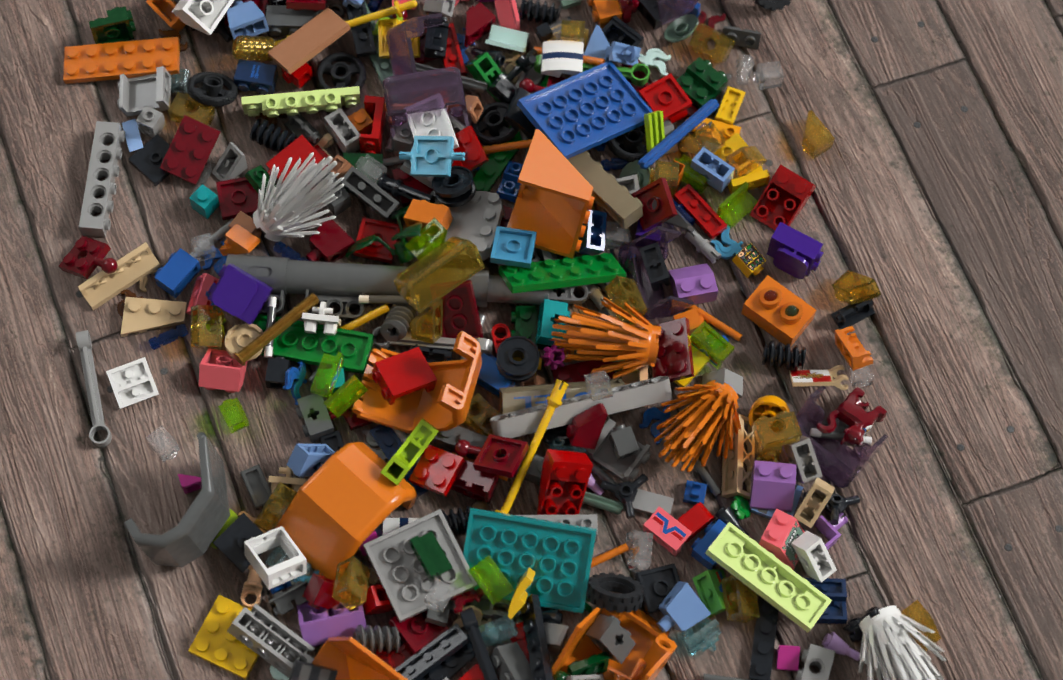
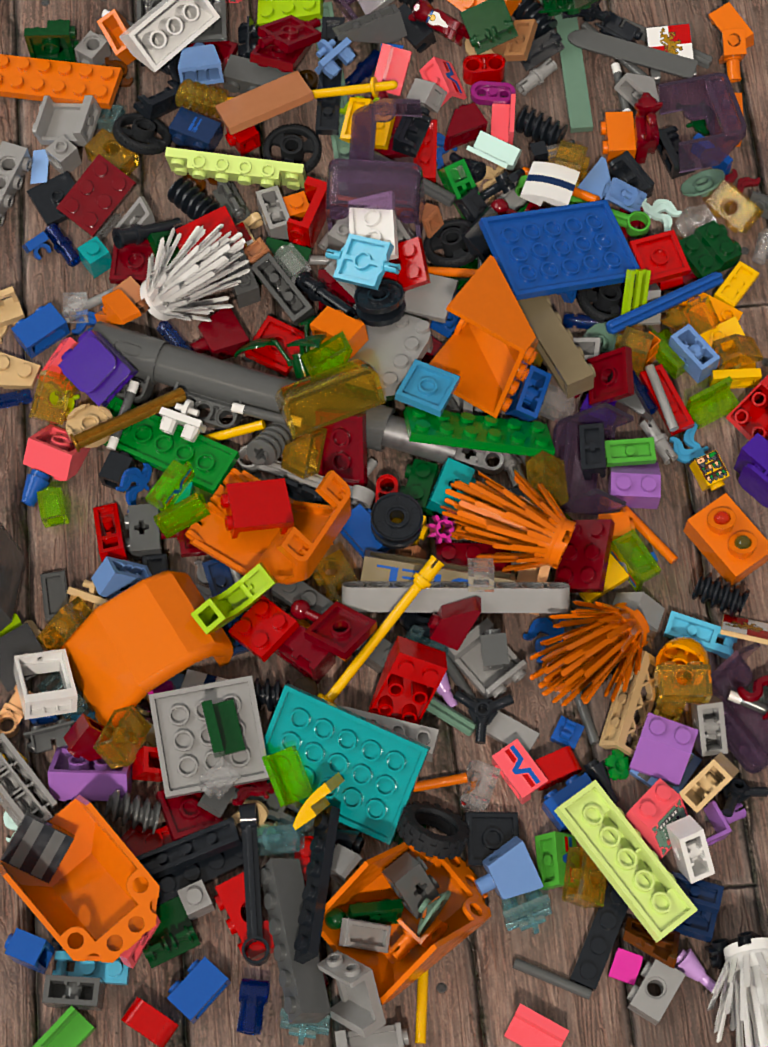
camera: 20 degrees right, 0 degrees up
none -> blue cone [20,469,50,507]
none -> blue tile [22,231,52,260]
none -> clear blue pin [44,224,81,267]
none -> light grey brick [74,30,111,65]
none -> red slope [93,502,129,562]
none -> black pin [112,217,182,249]
none -> black hinge [133,80,186,121]
none -> light grey tile [404,274,459,323]
none -> sand green dish [417,890,451,936]
none -> bright green panel [605,437,657,467]
none -> reddish brown wing [623,917,680,968]
none -> light grey bar [645,364,679,432]
none -> medium azure plate [663,611,738,659]
none -> clear bracket [675,204,718,238]

